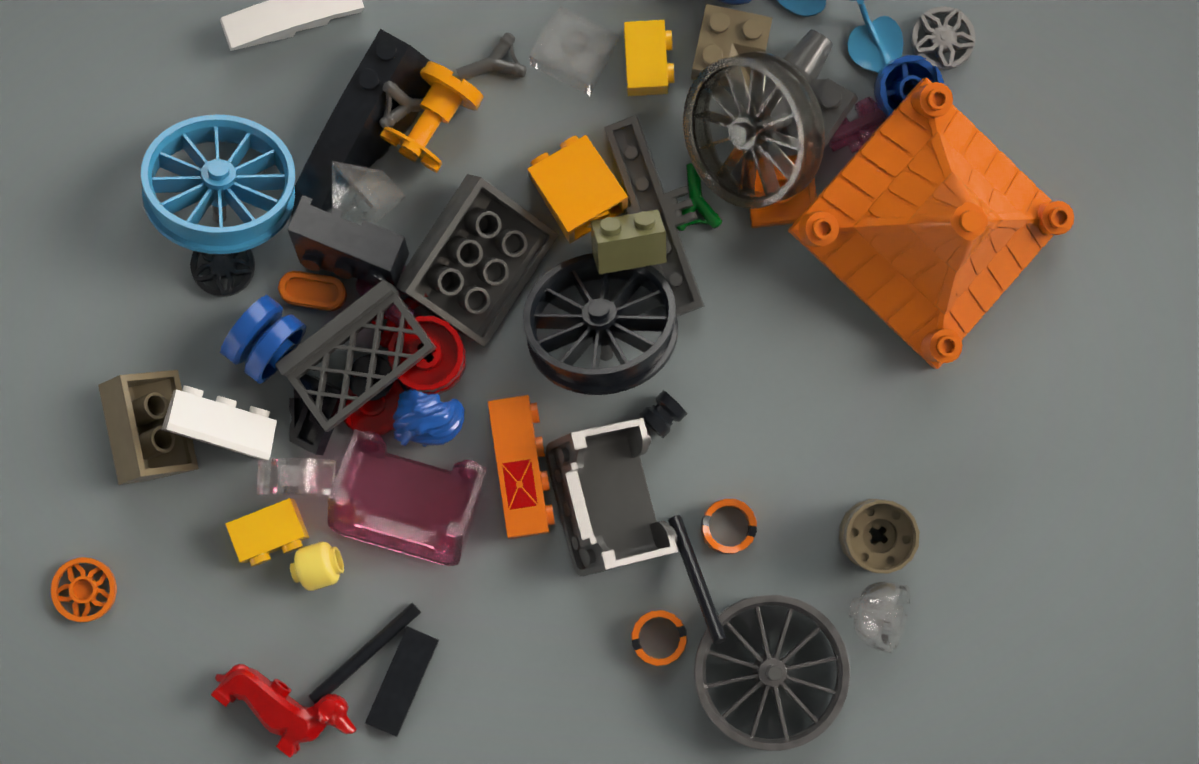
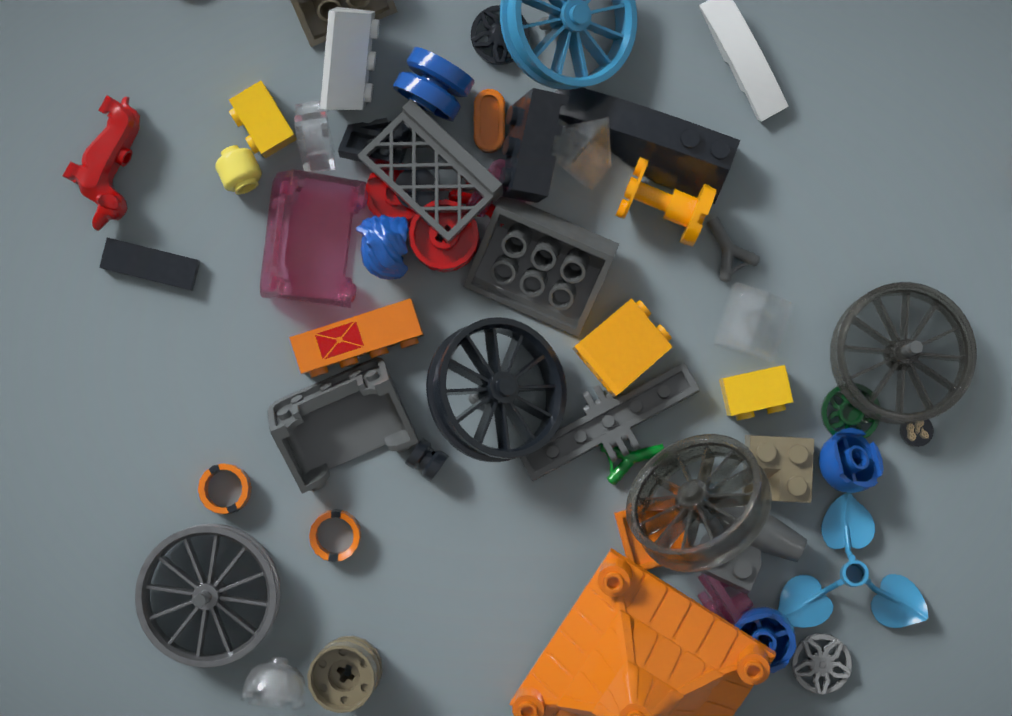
camera: 80 degrees right, 5 degrees up
black bar [309,602,421,703] -> none
dark grey piece [379,81,424,129] -> none
olive brick [590,209,667,274] -> none
black bar [668,515,727,645] -> none

